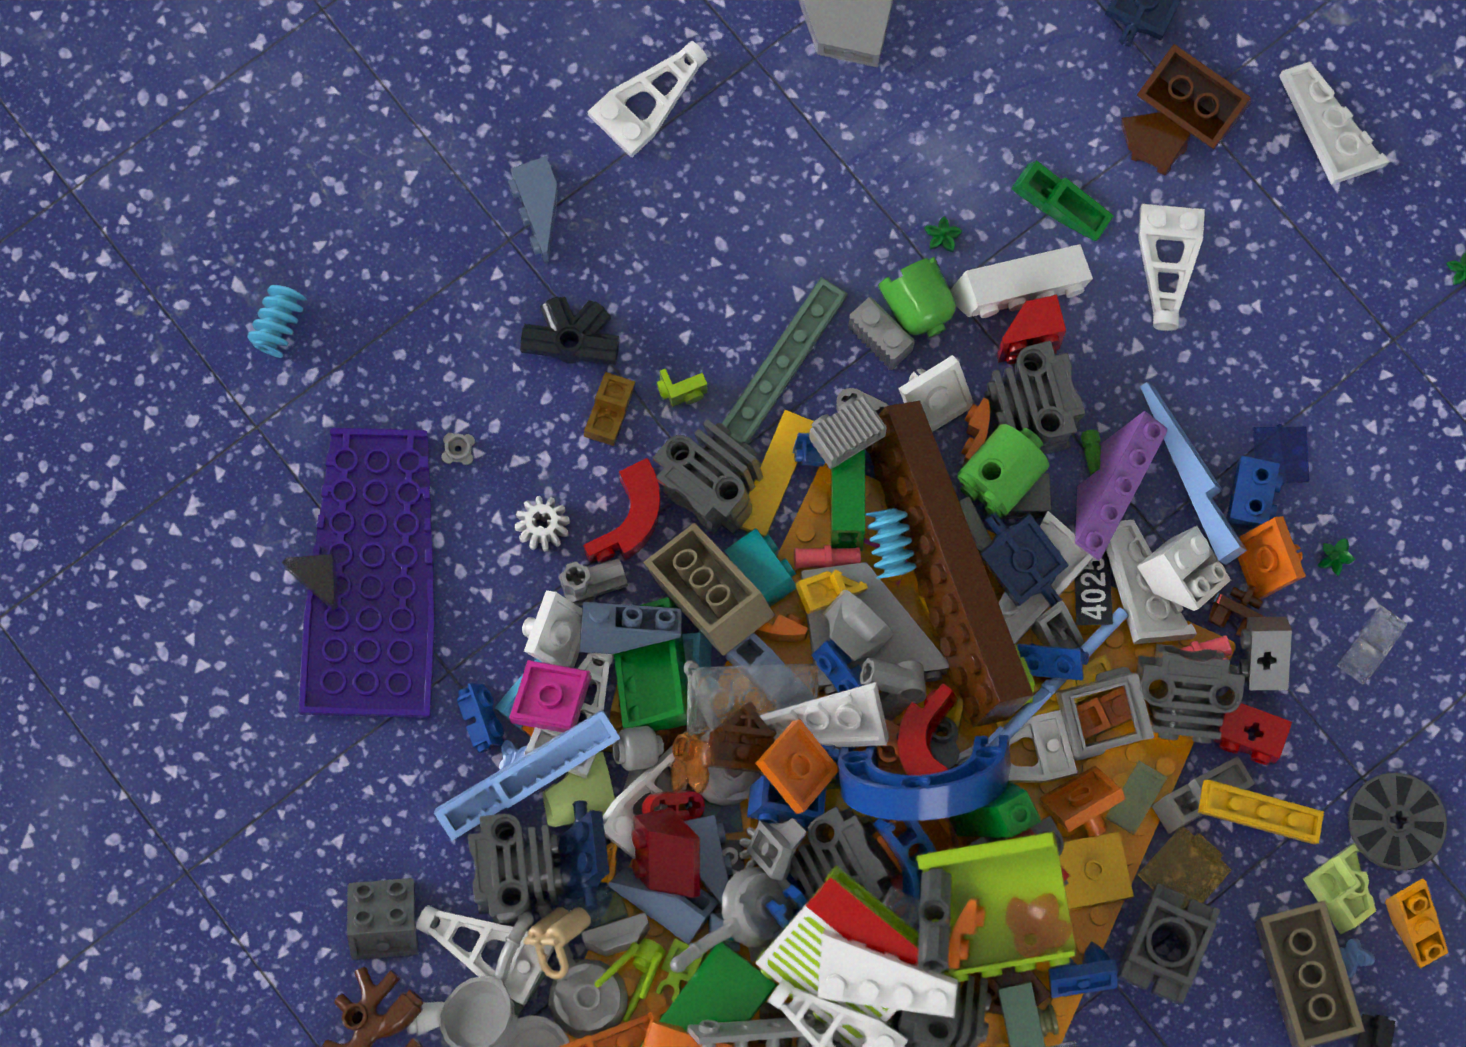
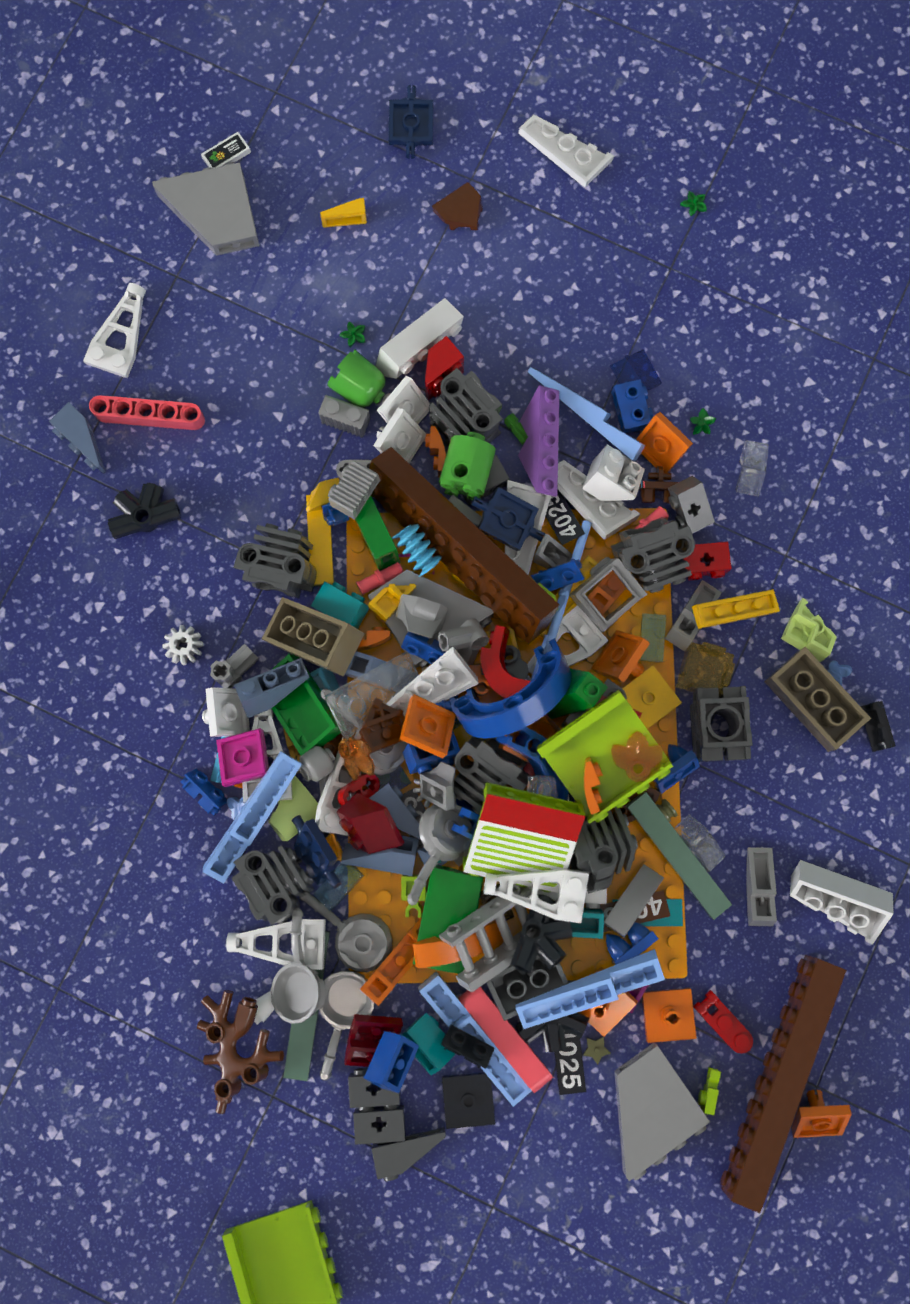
camera: 25 degrees left, 5 degrees up
clear smoke slope [282,554,338,611] -> none
dark purple wing [298,428,435,718] -> none
flat silver bracket [347,878,418,960] -> none
light grey plate [441,433,475,465] -> none
tan piece [523,907,591,979] -> none
light grey slope [581,912,650,957] -> none
pearl gold slope [583,372,635,446] -> none
red arch [583,458,661,563] -> none
lime plant [595,938,666,1023] -> none
lime bracket [656,368,707,407] -> none
sand green tile [722,277,848,445] -> none
white wing [817,929,958,1017] -> none
dark grey piece [918,869,952,973] -> none
green slope [1011,160,1114,241] -> none
reddish brown slope [1137,44,1251,150] -> none
white plate [1138,204,1205,331] -> none
dark grey piece [1348,773,1447,871] -> none
light orange slope [1385,878,1449,969] -> none
none -> coral beam [89,395,205,430]
none -> yellow slope [306,478,340,512]
none -> yellow slope [320,198,367,228]
none -> white tile [377,376,430,424]

